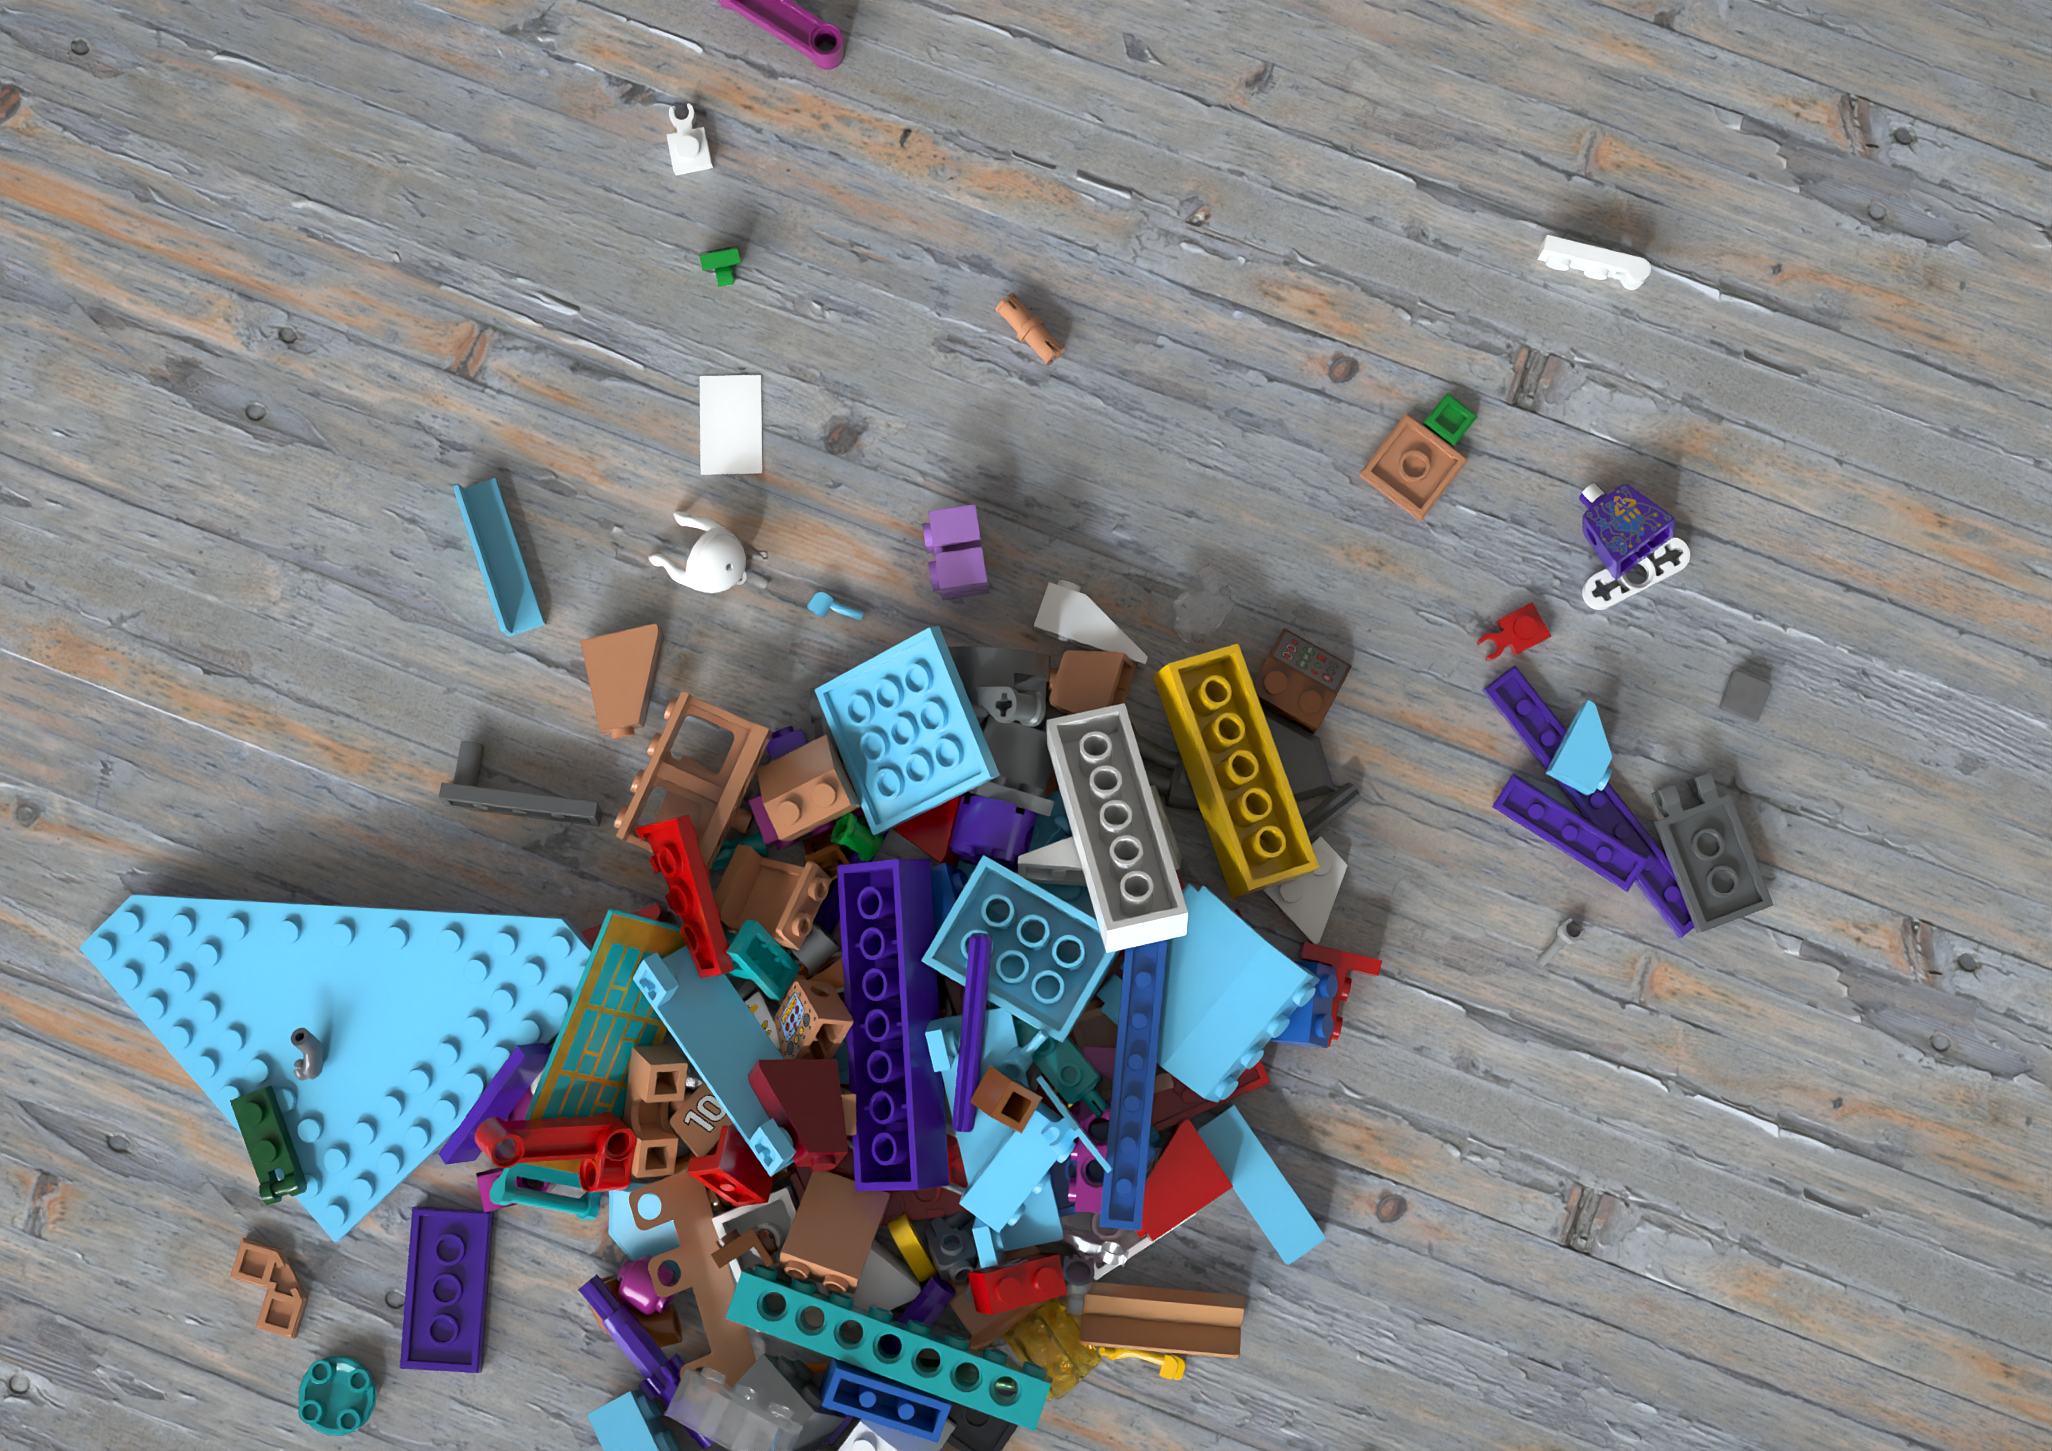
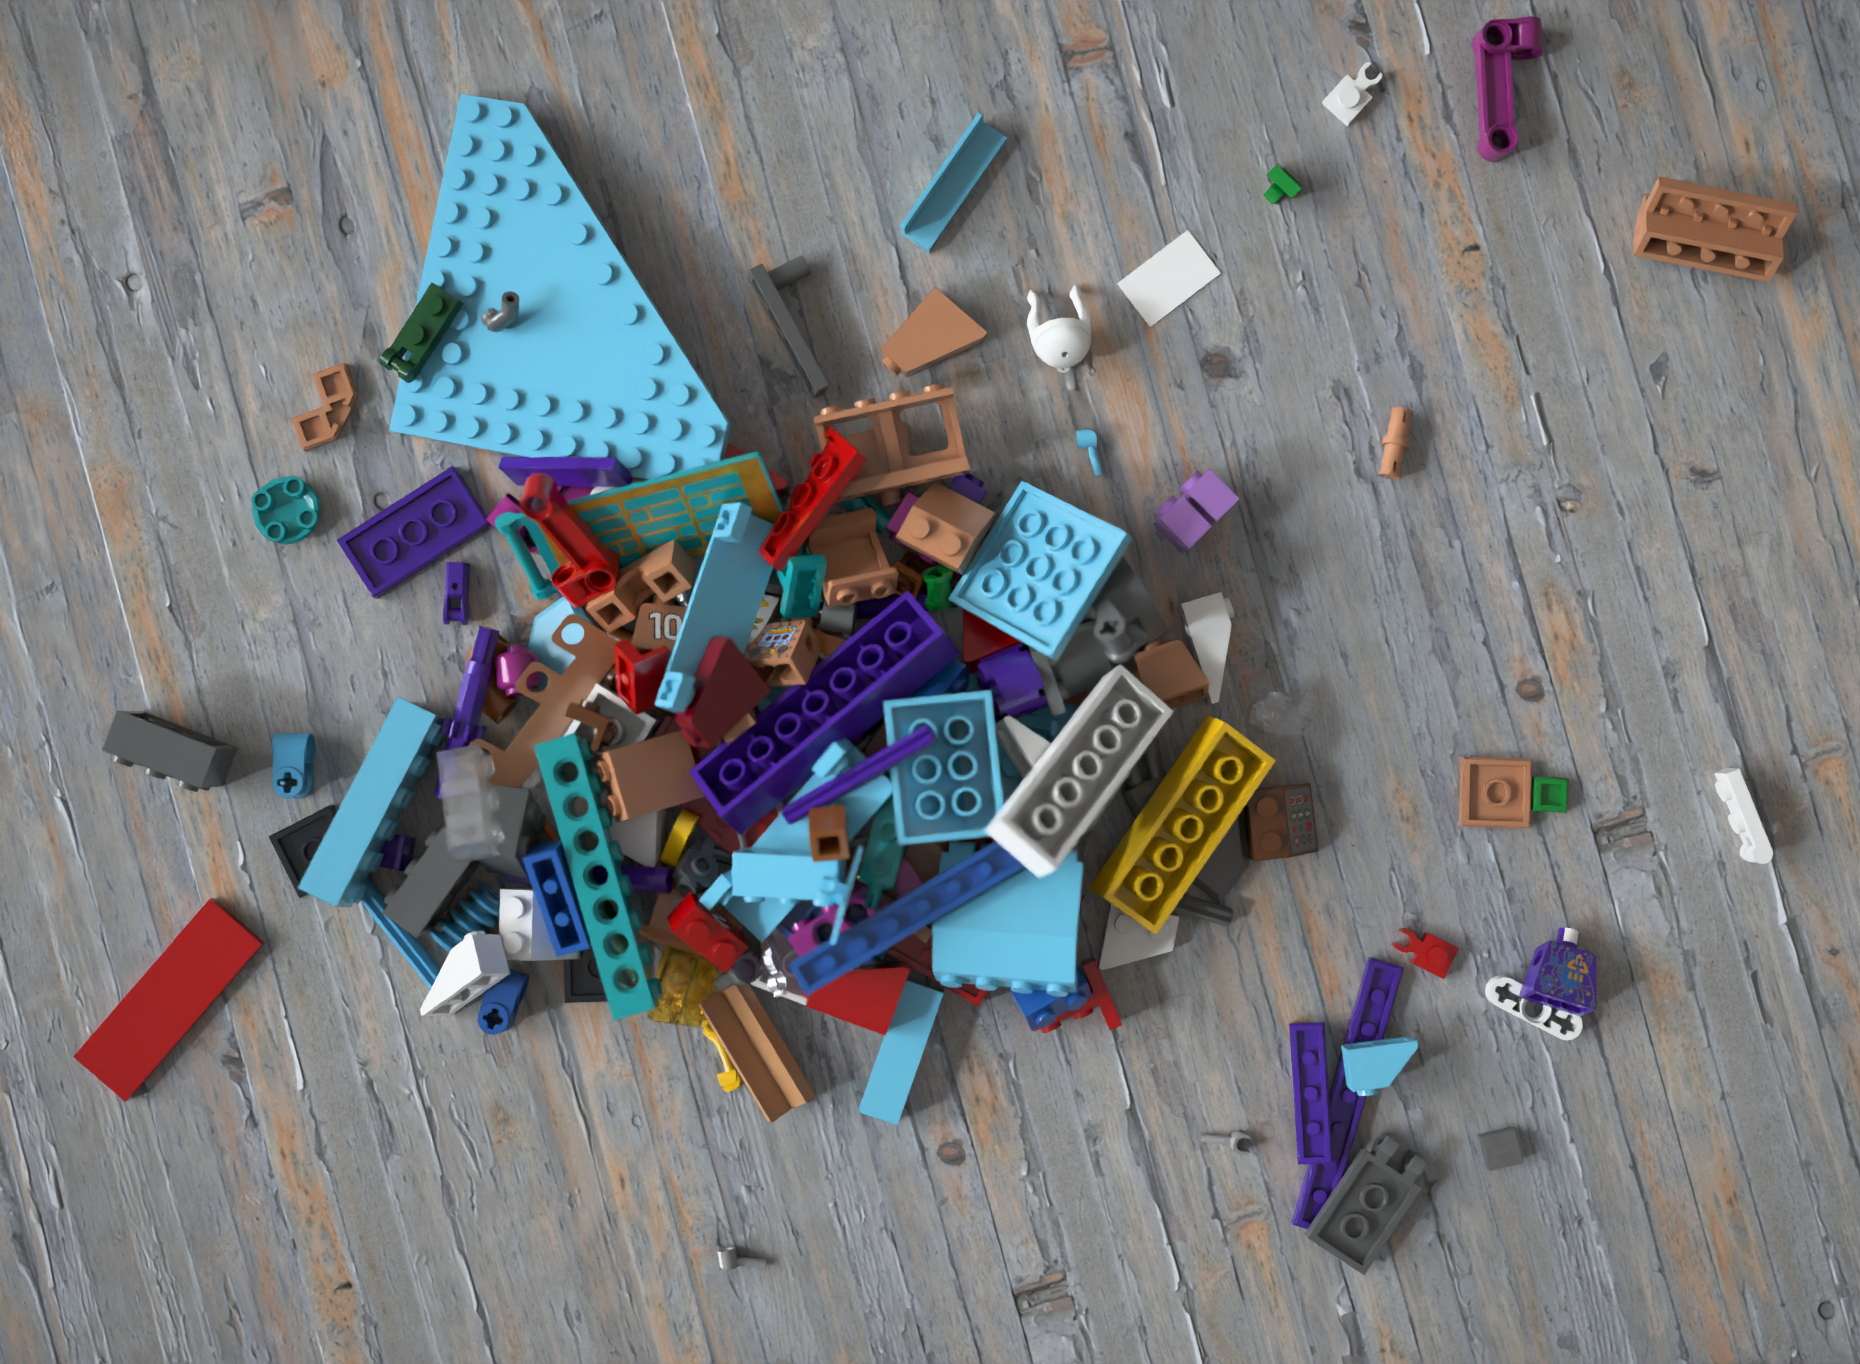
camera: 50 degrees right, 5 degrees up
medium azure hand [1001,1029,1049,1080] -> none
none -> dark purple bar [443,562,470,625]

